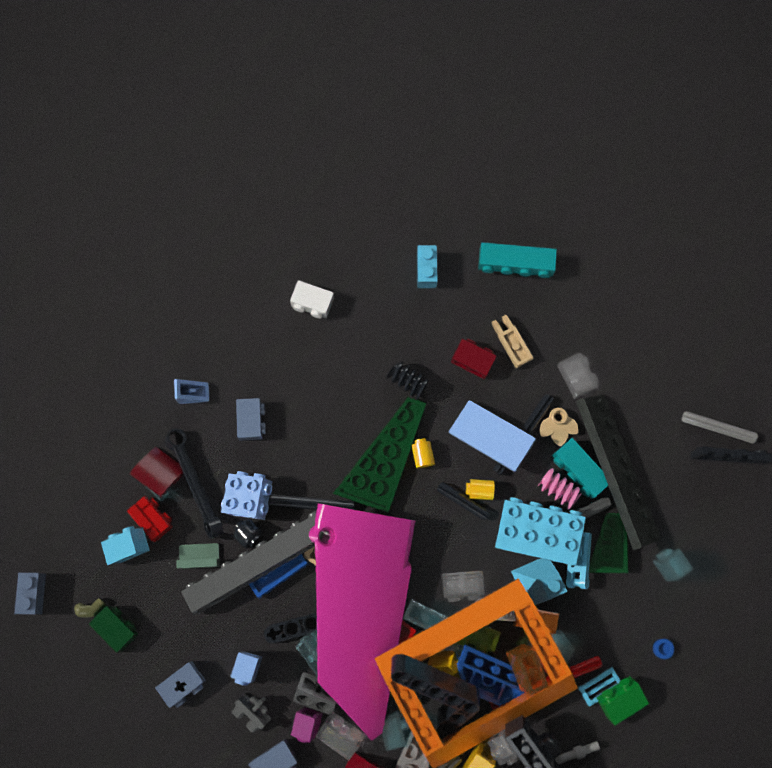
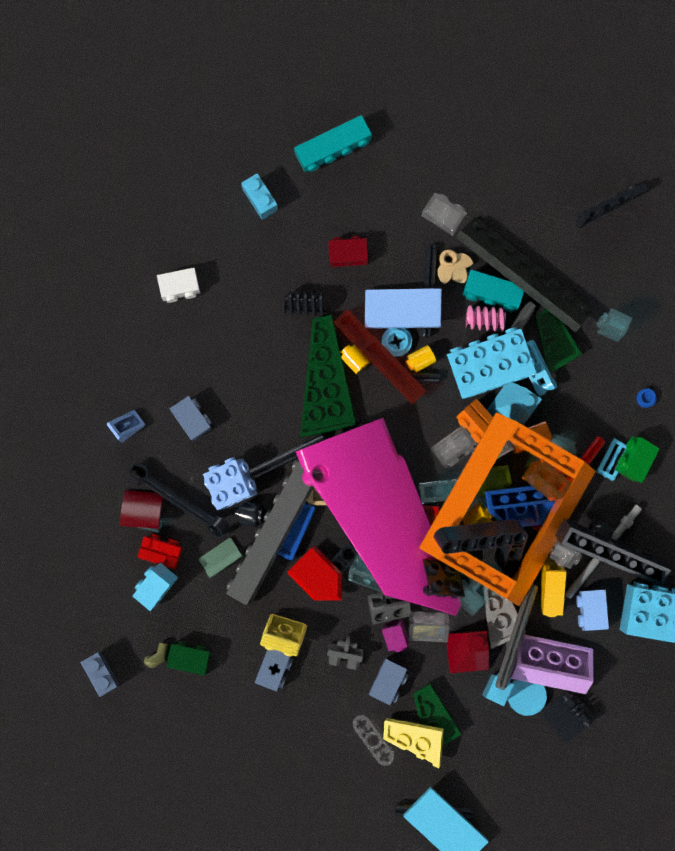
camera: 30 degrees left, 5 degrees up
light blue brick [231,651,262,686] -> none
tan hinge [492,315,533,368] -> none
light grey axle [682,411,758,443] -> none
none -> light yellow brick [260,614,307,656]
none -> red tile [287,545,342,601]
none -> clear red slope [333,309,426,404]
none -> medium azure gear [382,328,412,357]
none -> black hinge [422,559,465,599]
none -> orange brick [456,399,493,443]

